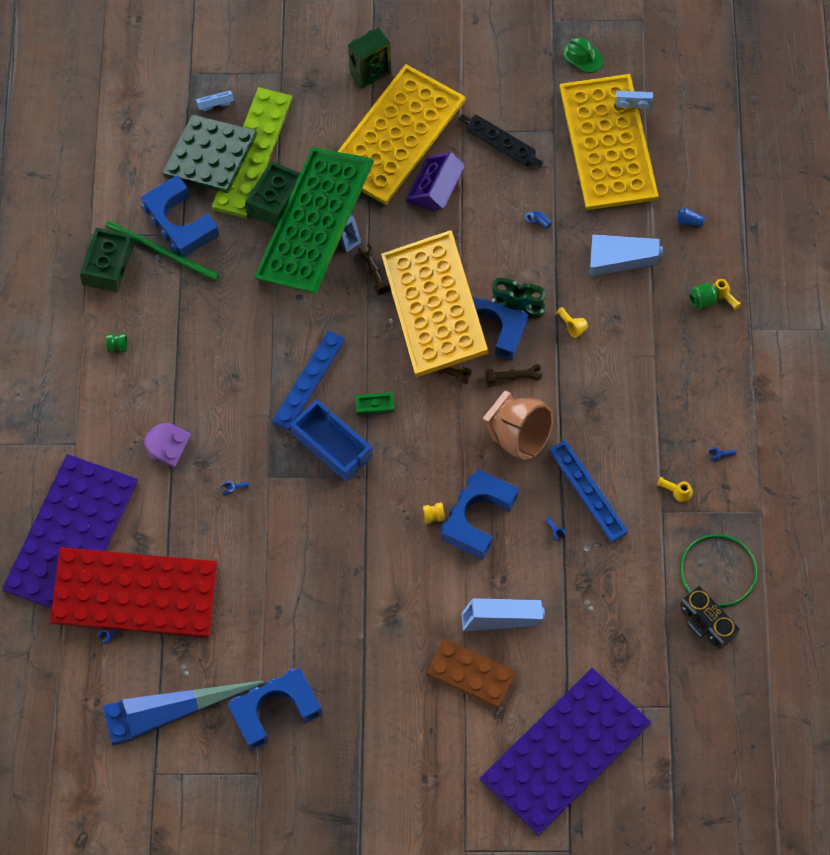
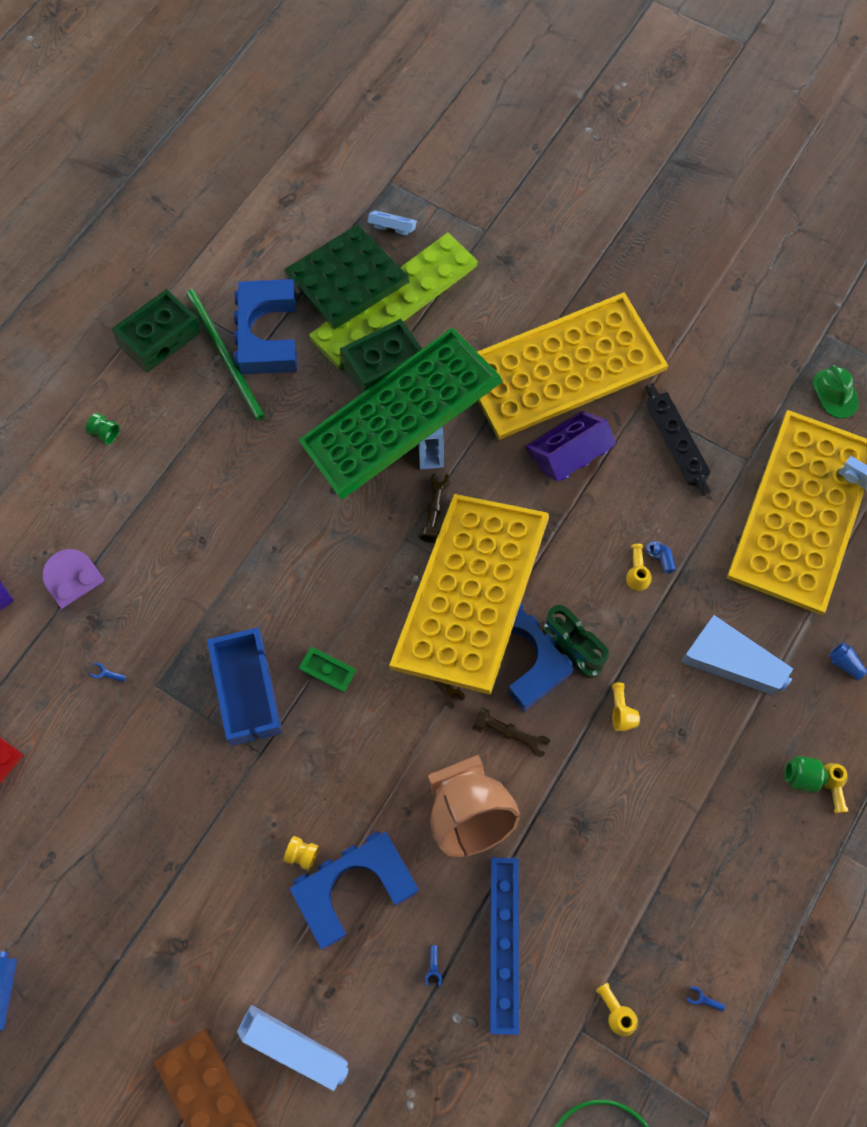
camera: 30 degrees right, 5 degrees up
blue plate [272,330,345,431] -> none
dark green piece [348,27,391,89] -> none
none -> yellow bar [626,544,652,591]

